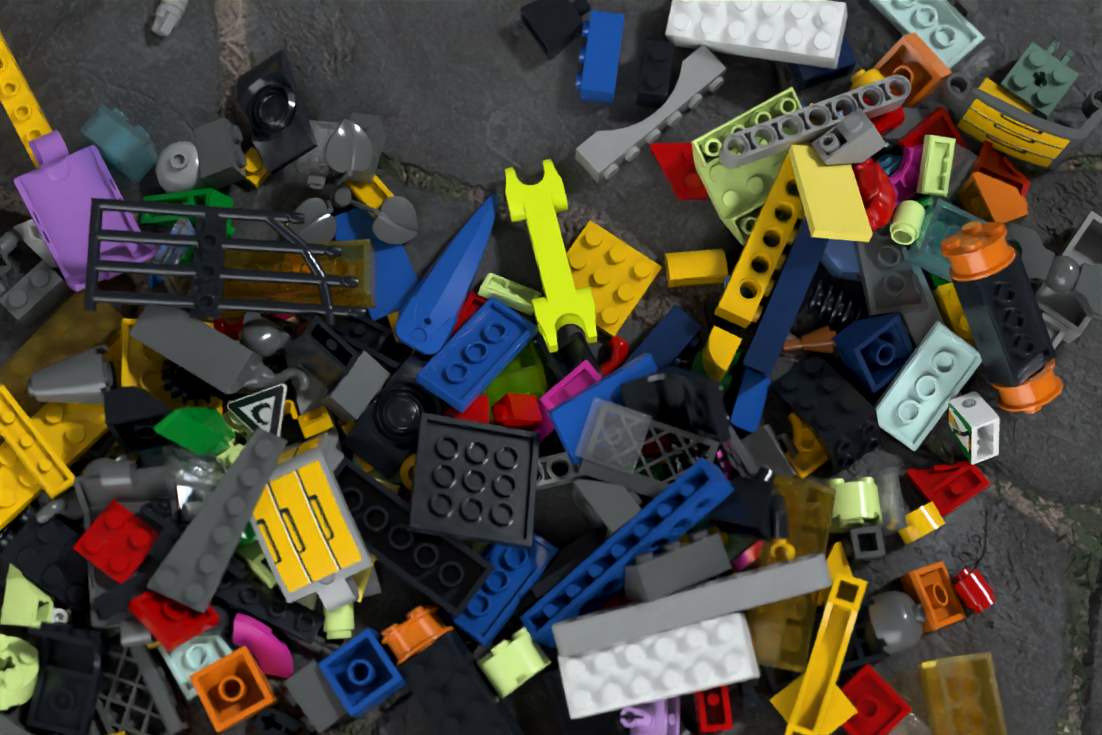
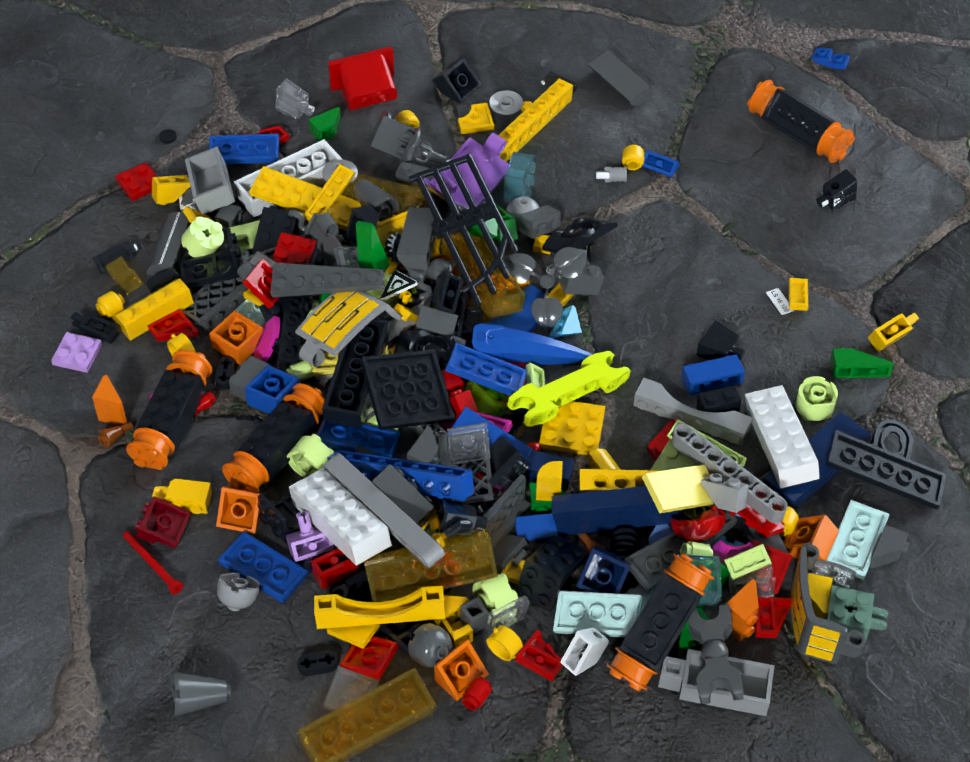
camera: 70 degrees right, 25 degrees down
none -> yellow panel [442,619,473,649]
none -> medium azure slope [549,305,582,339]

